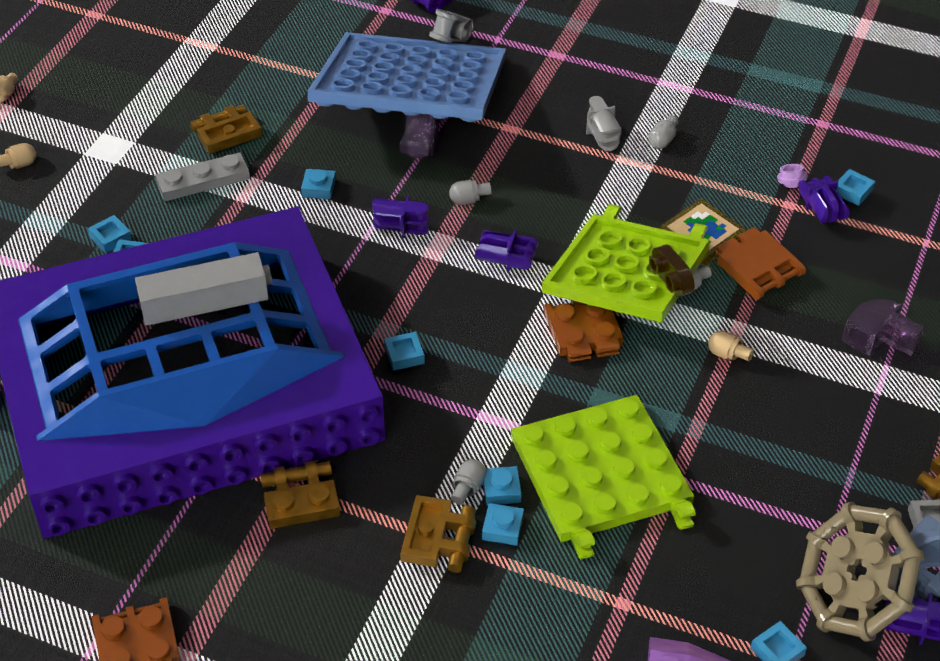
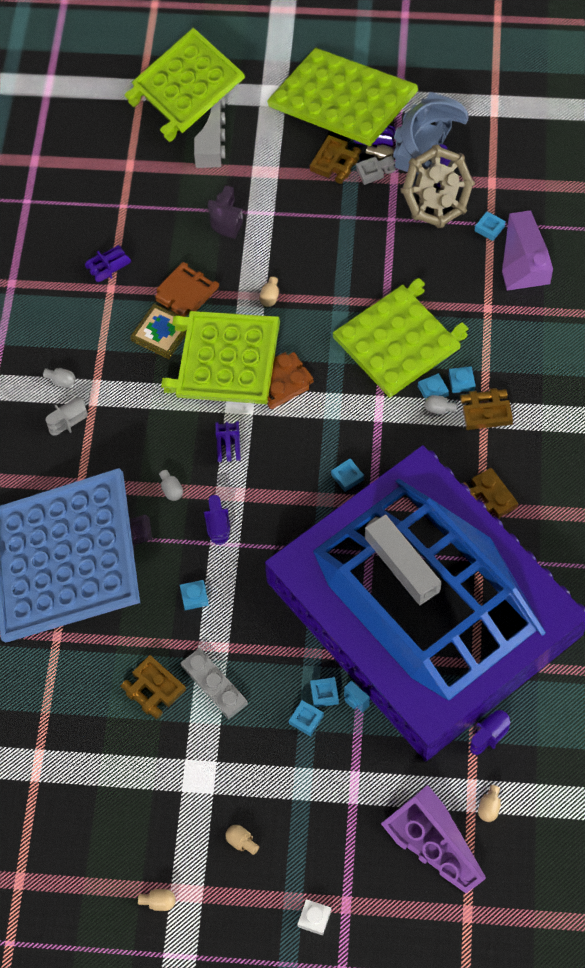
camera: 105 degrees left, 15 degrees up
dark brown plate [649,244,695,297] -> none
lavender plate [777,164,808,188] -> none
dark azure plate [837,169,875,206] -> none

